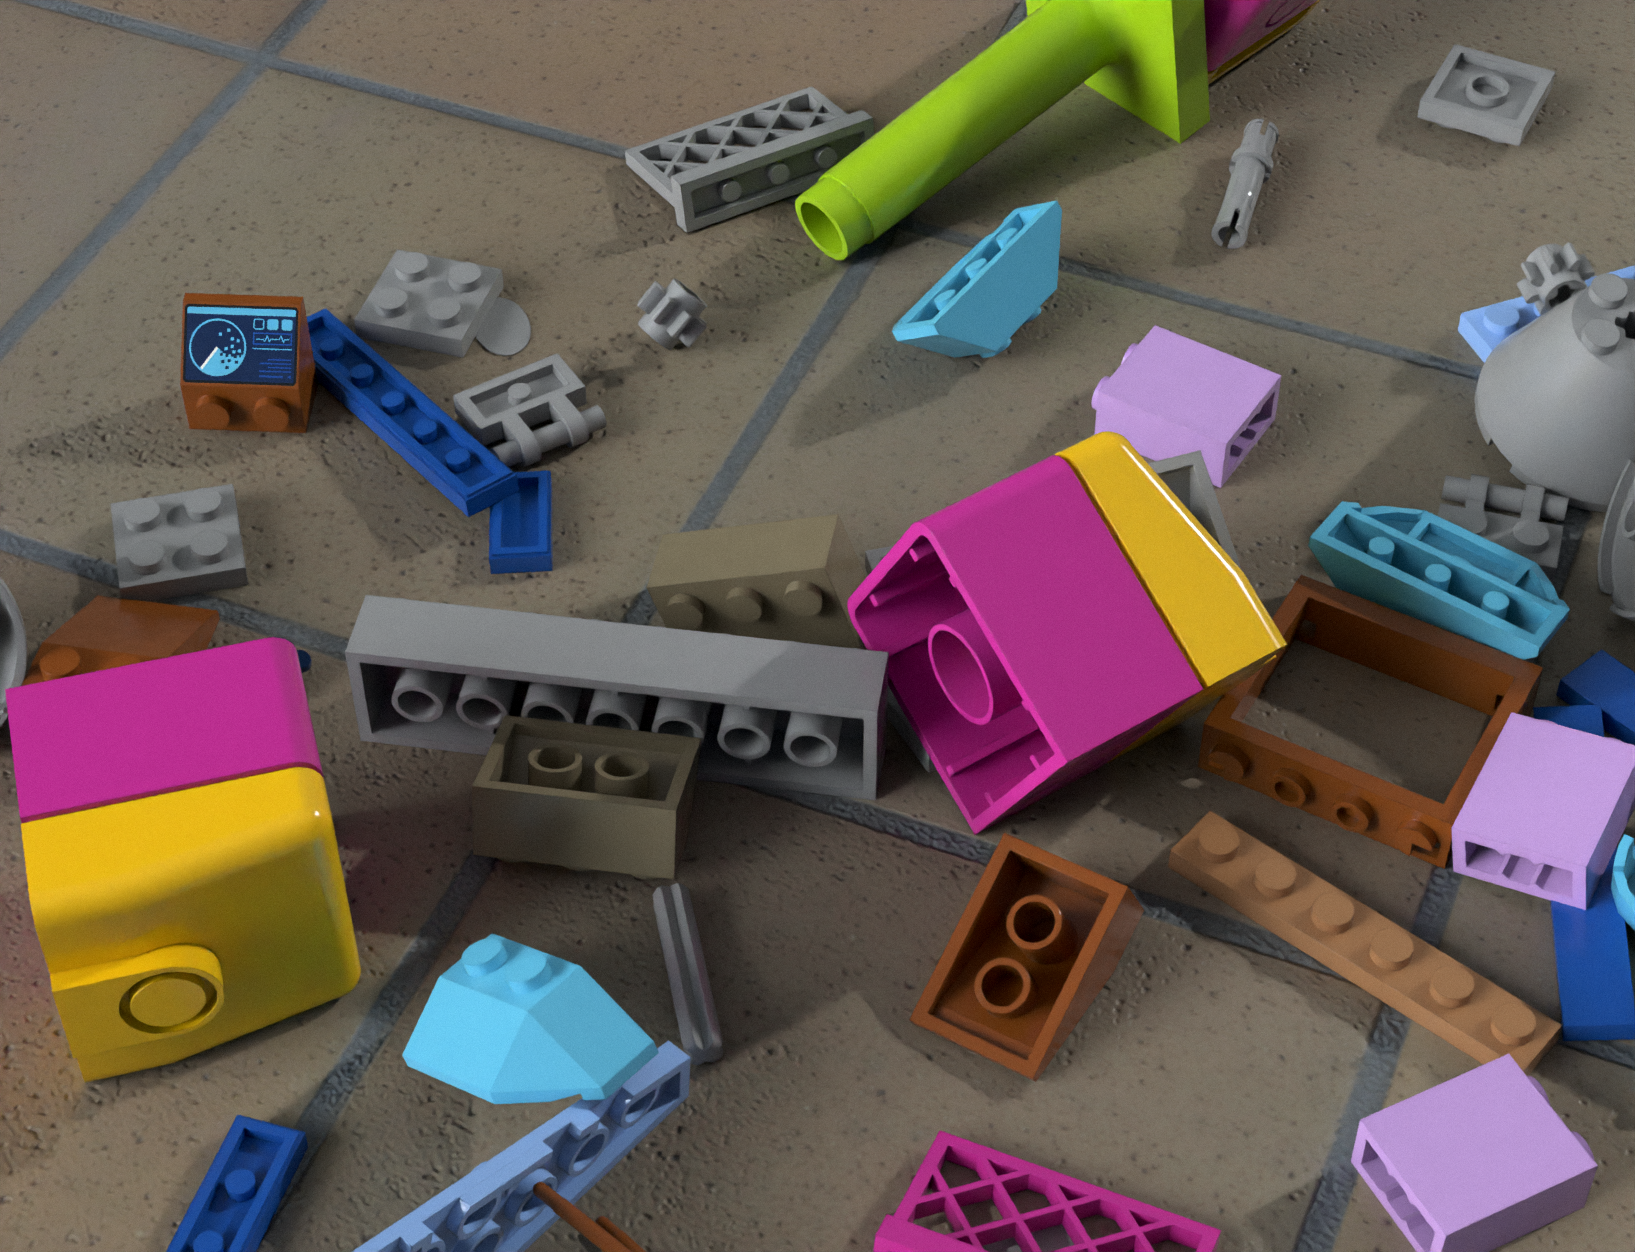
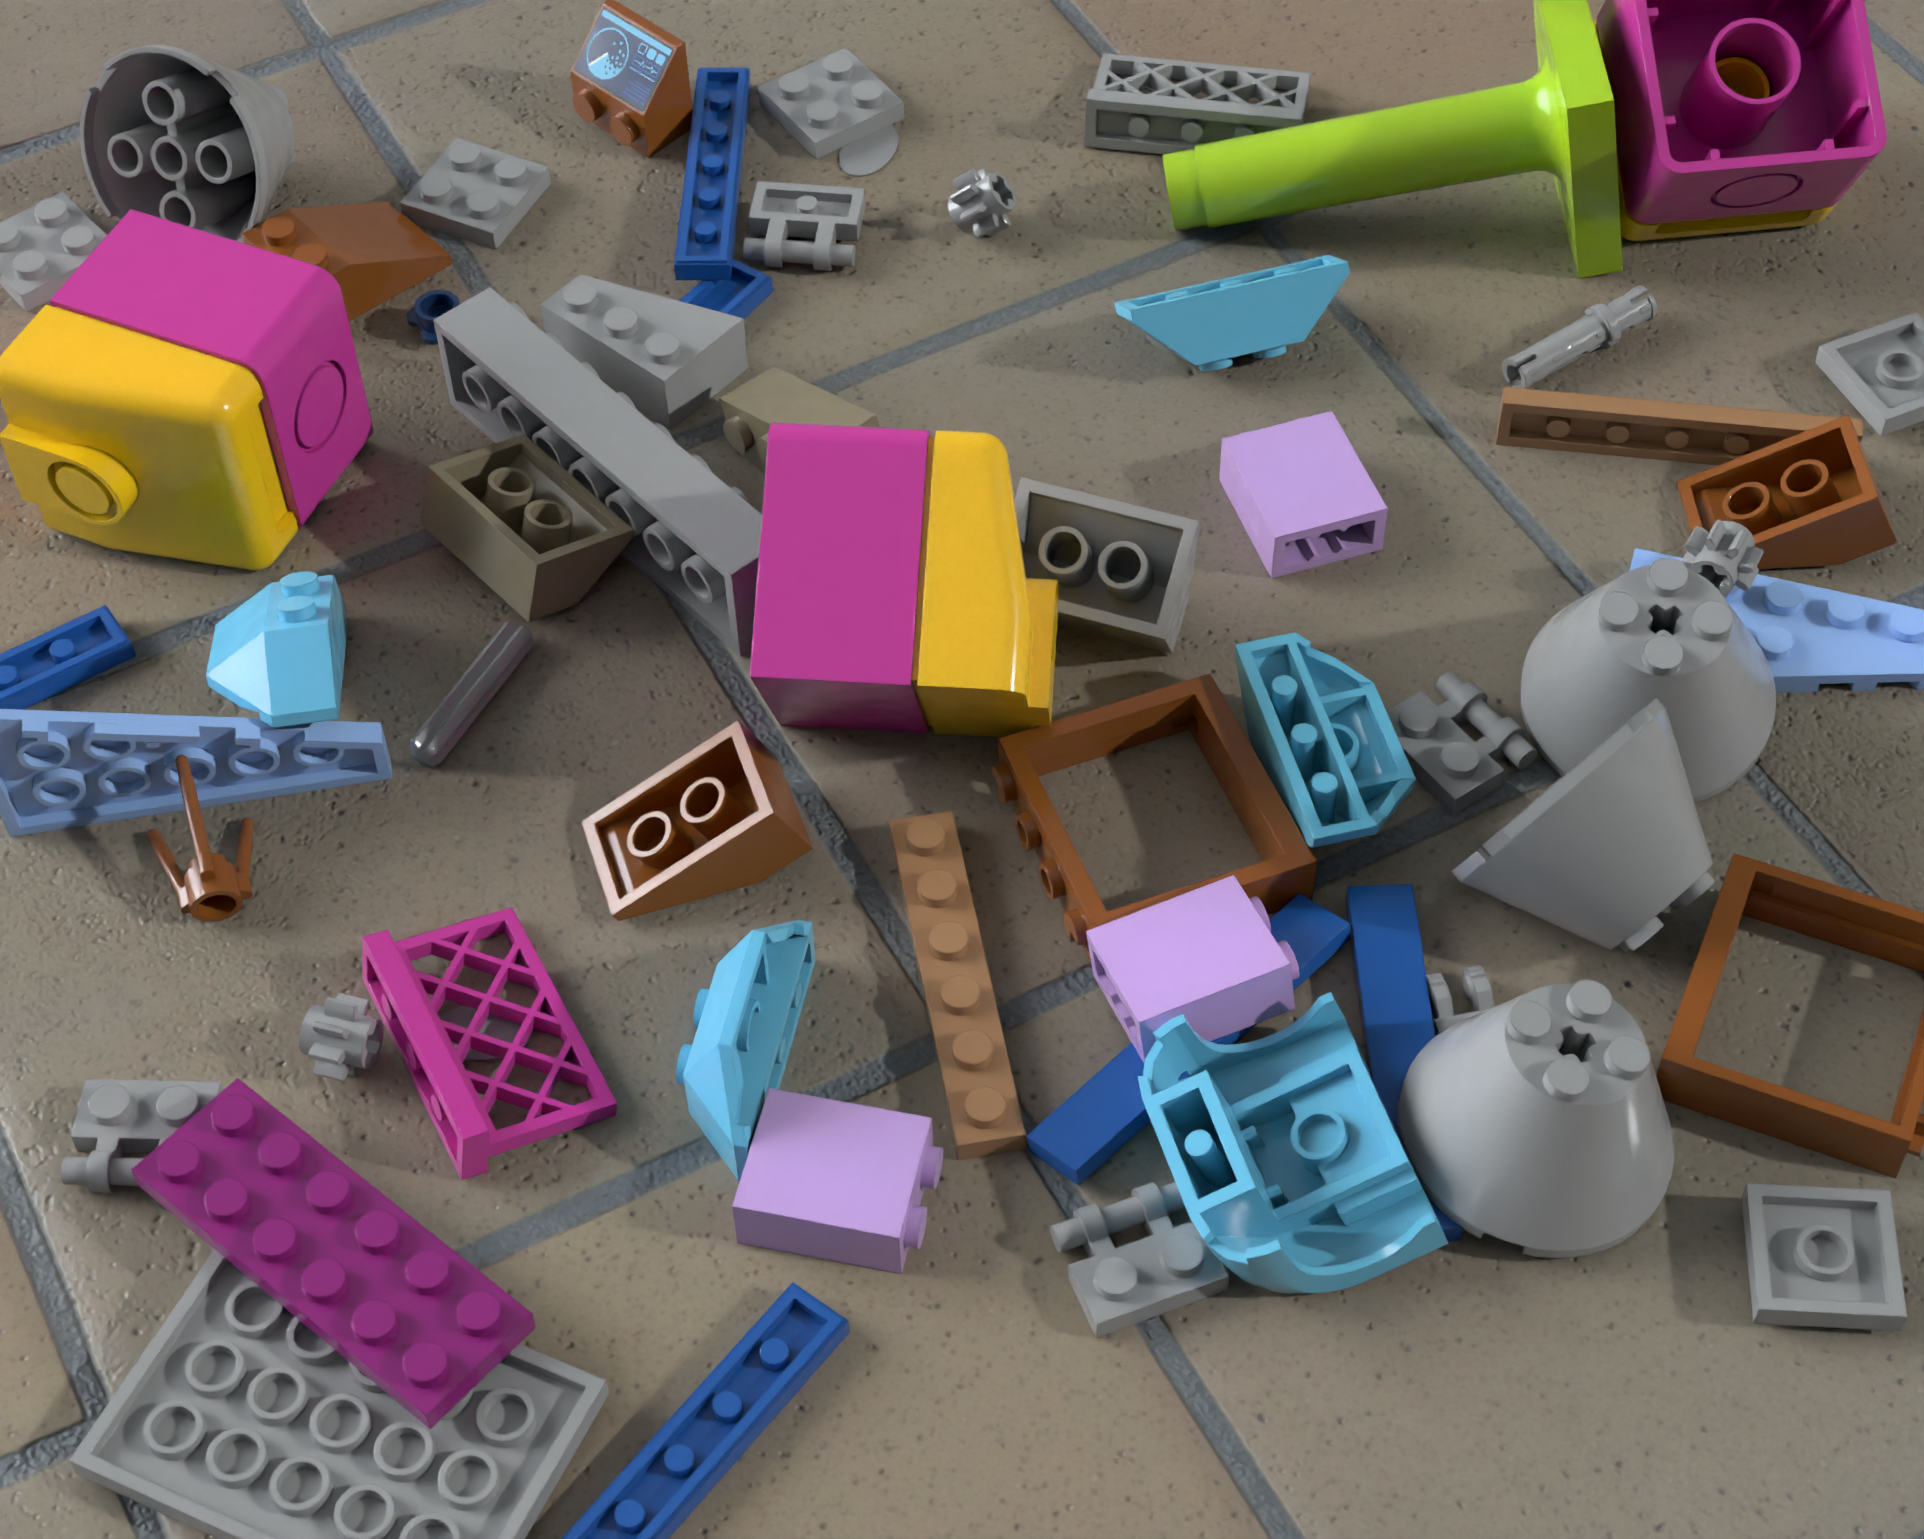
camera: 40 degrees right, 5 degrees up
none -> light grey wedge [540,274,749,431]
none -> medium azure wedge [676,920,816,1182]
none -> medium nougat plate [1496,387,1863,465]
none -> dark orange slope [1677,414,1897,569]

